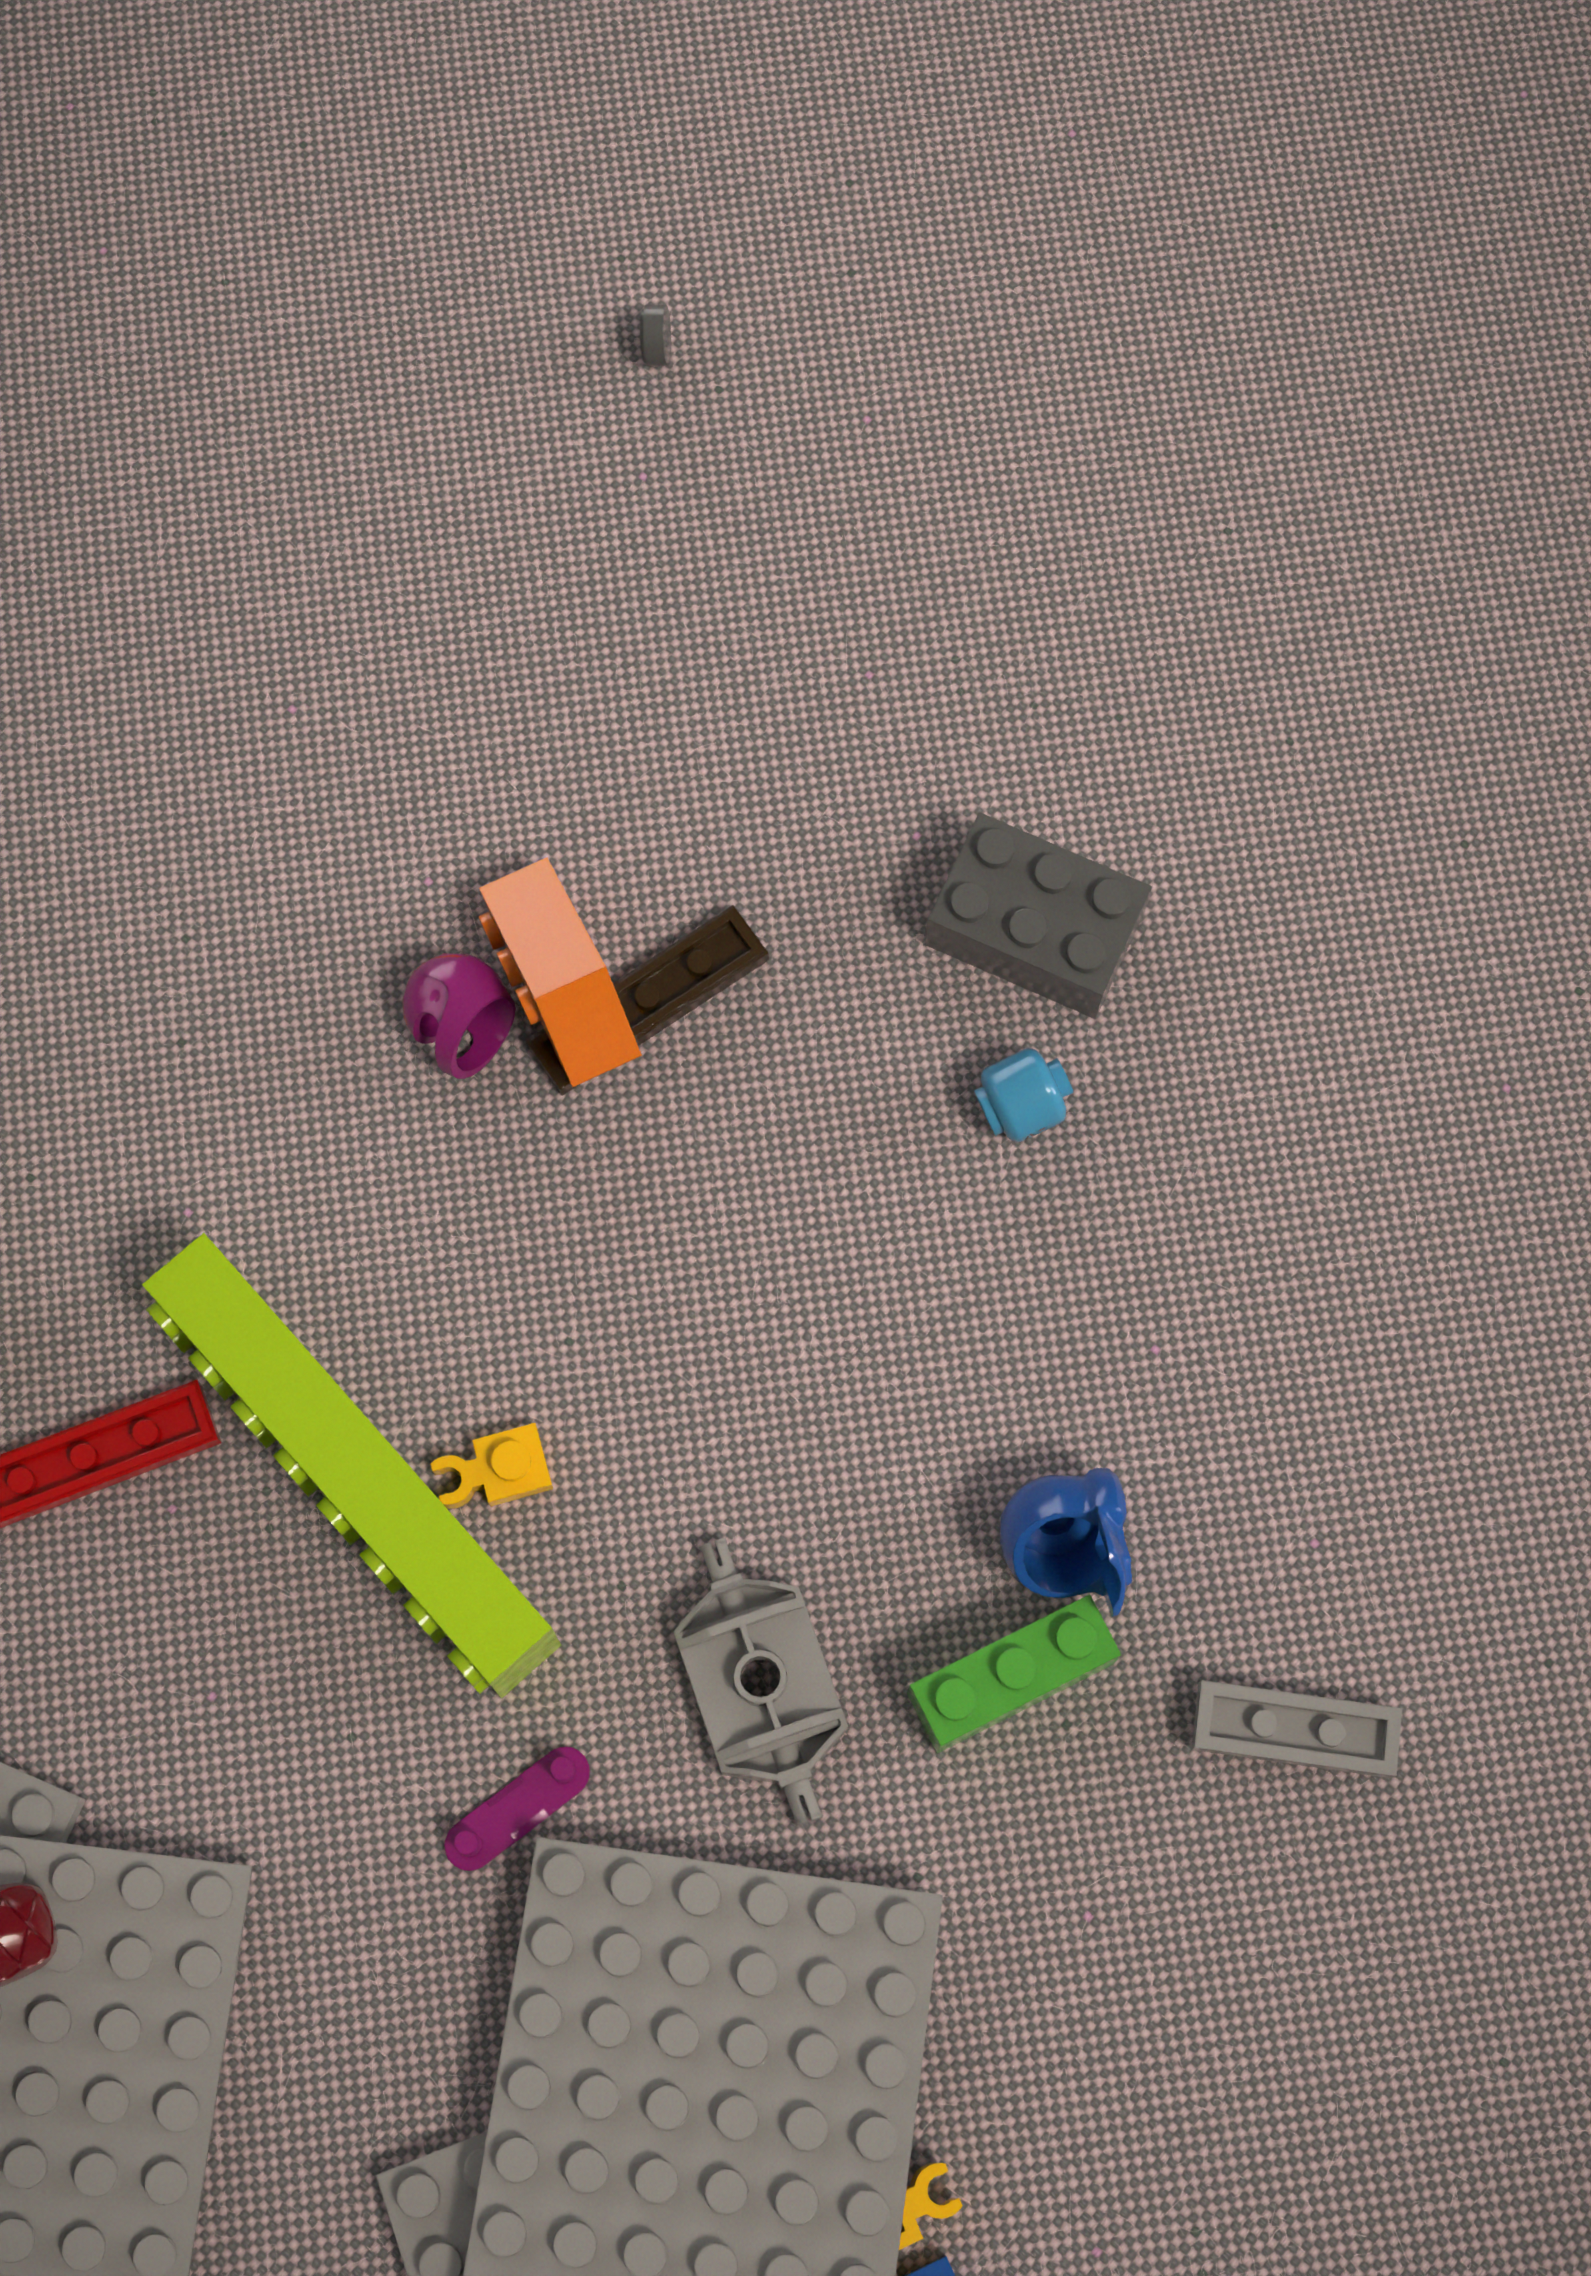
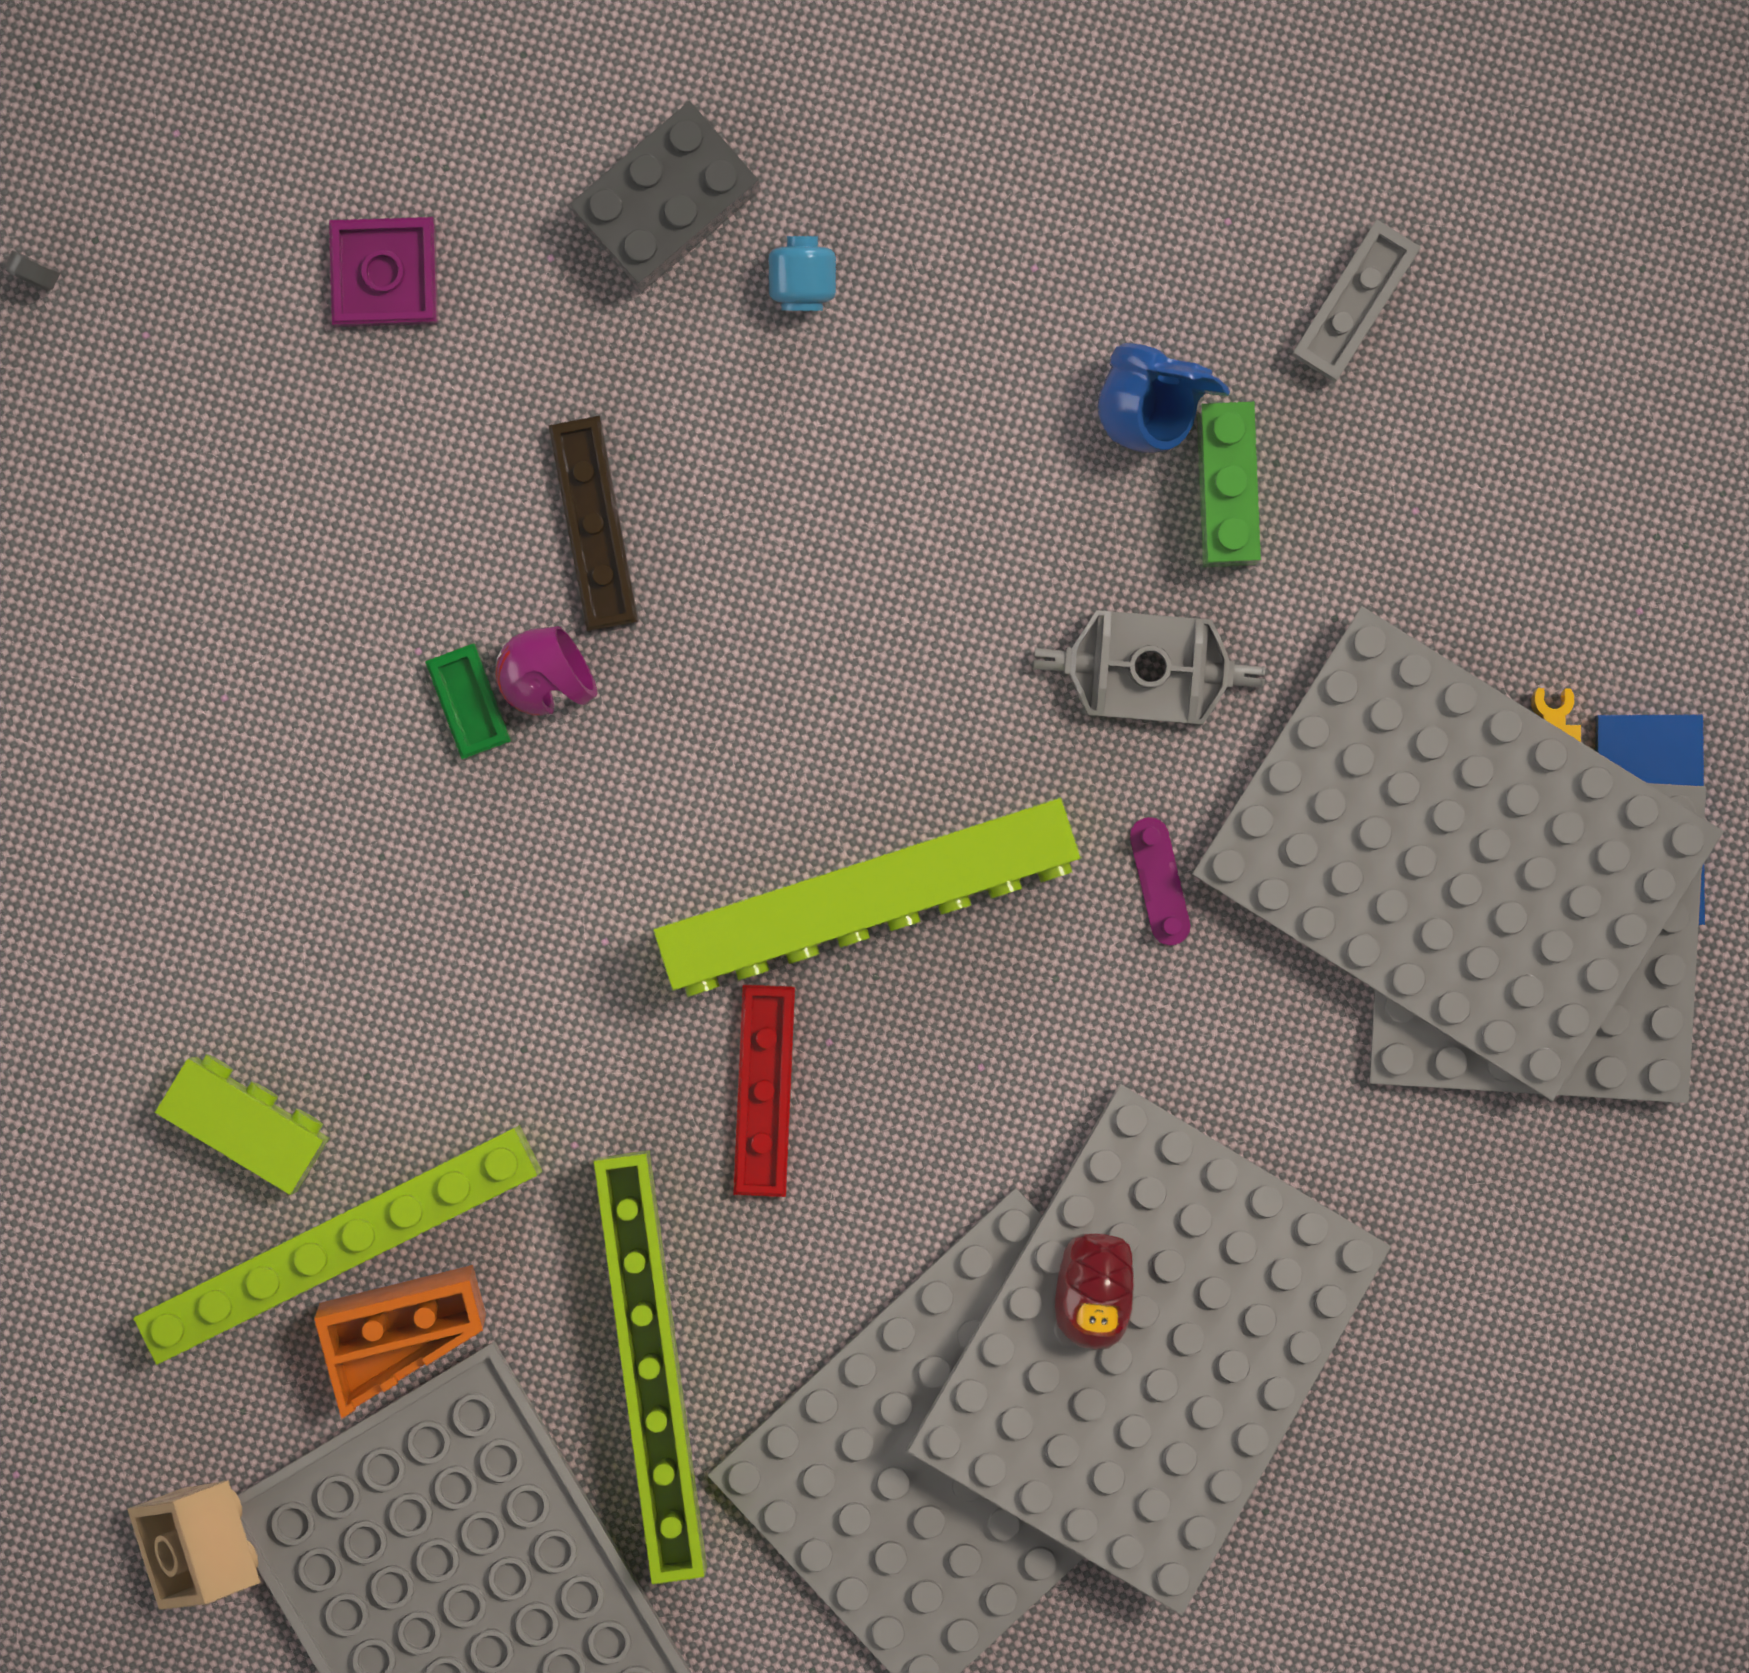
camera: 60 degrees left, 15 degrees up
yellow plate [430,1423,554,1509] -> none
orange wedge [478,857,642,1088] -> none
none -> magenta tile [329,217,438,327]
none -> green tile [425,643,512,760]

